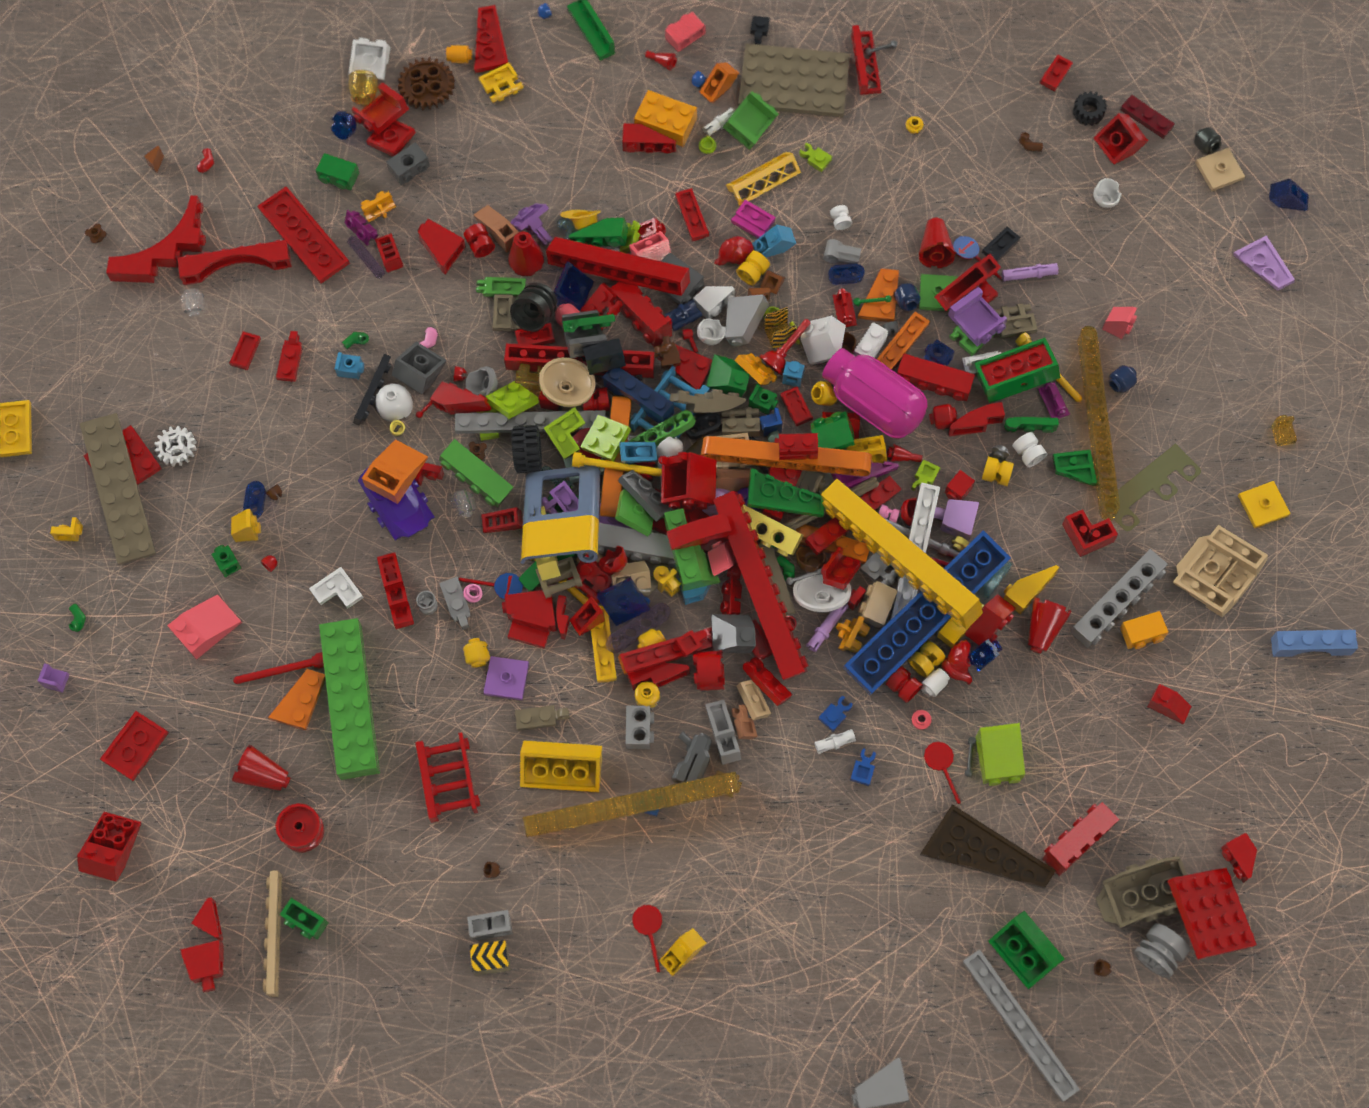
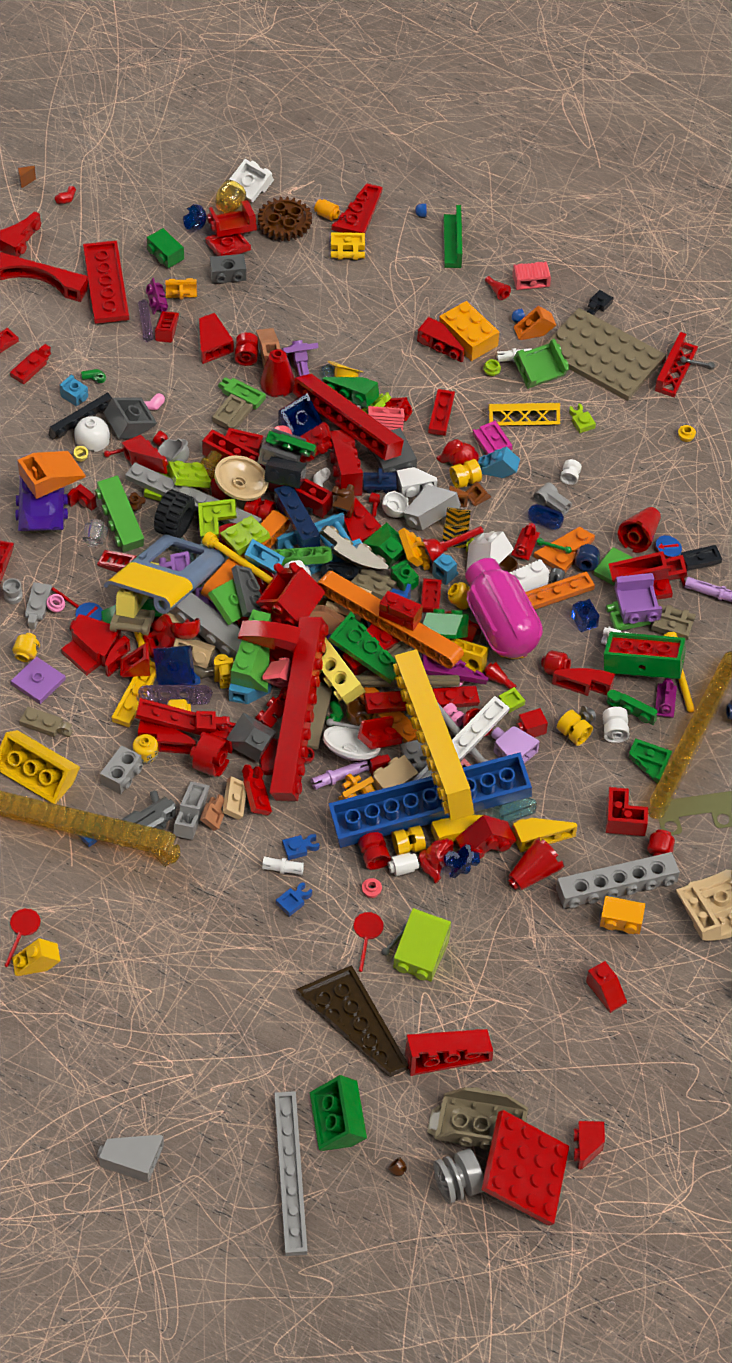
camera: 25 degrees right, 15 degrees down
pearl dark grey wheel [510,283,558,332] -> none
red brick [897,353,975,401] -> none
none -> white arm [313,468,331,487]
none -> red head [647,829,675,856]

